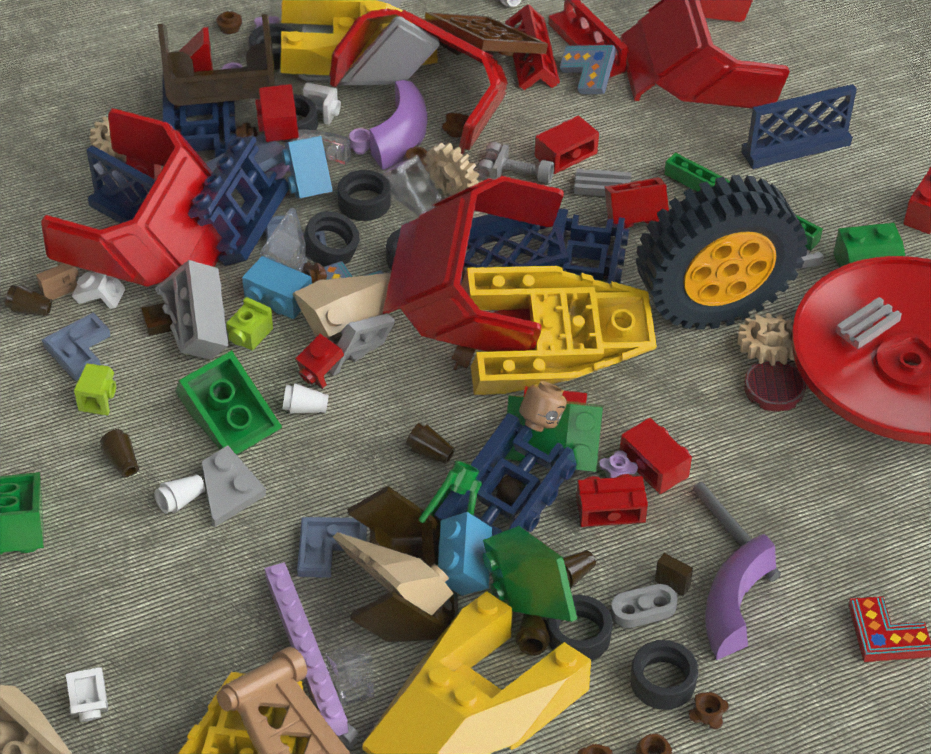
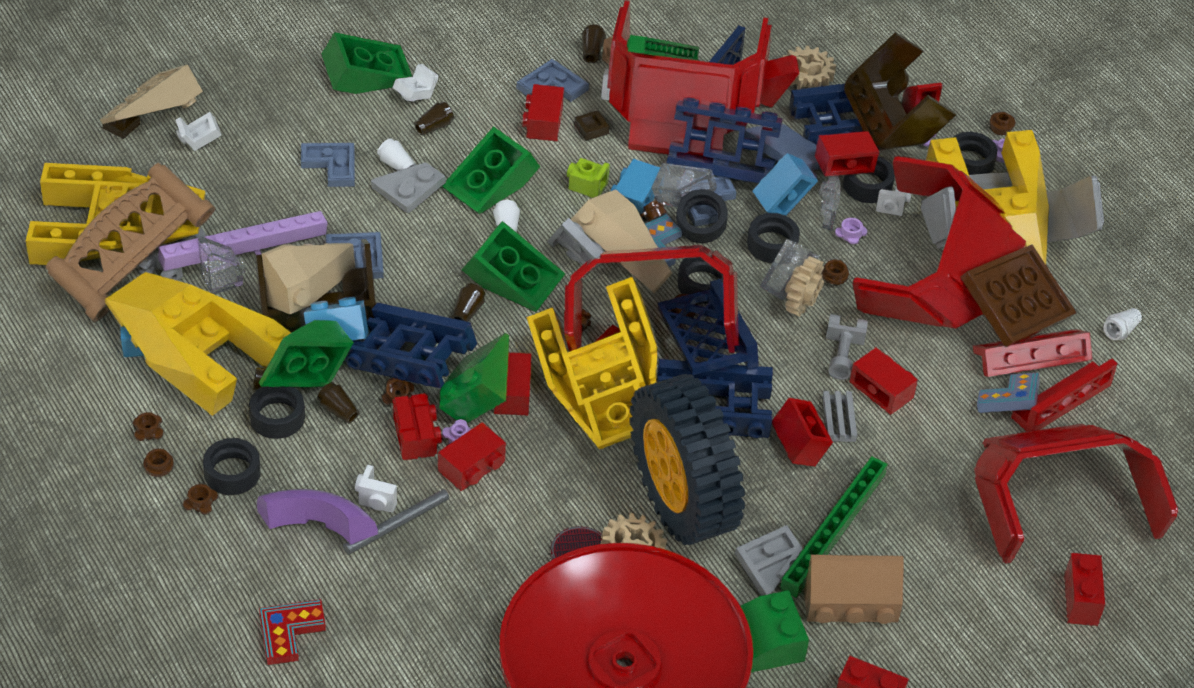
camera: 80 degrees right, 0 degrees up
lime brick [74,363,116,416] -> none
light grey wedge [155,260,228,360] -> none
red bracket [295,334,344,389] -> none
medium lavender brick [370,80,428,170] -> none
green plant [419,460,482,523] -> none
medium nougat head [519,381,567,432] -> none
light grey plate [611,584,678,628] -> none
dark brown tile [655,553,693,597] -> none
dark blue fence [741,84,857,169] -> none
light grey tile [836,297,902,349] -> none
none -> sand blue tile [301,143,355,187]
none -> white bracket [355,465,397,513]
none -> reddish brown plate [382,378,414,405]
none -> white bracket [393,64,438,102]
none -> green slope [462,221,566,312]
none -> red brick [522,84,564,142]
none -> green piece [627,35,700,61]
none -> medium nougat slope [804,555,904,624]
none -> red brick [1064,553,1105,626]

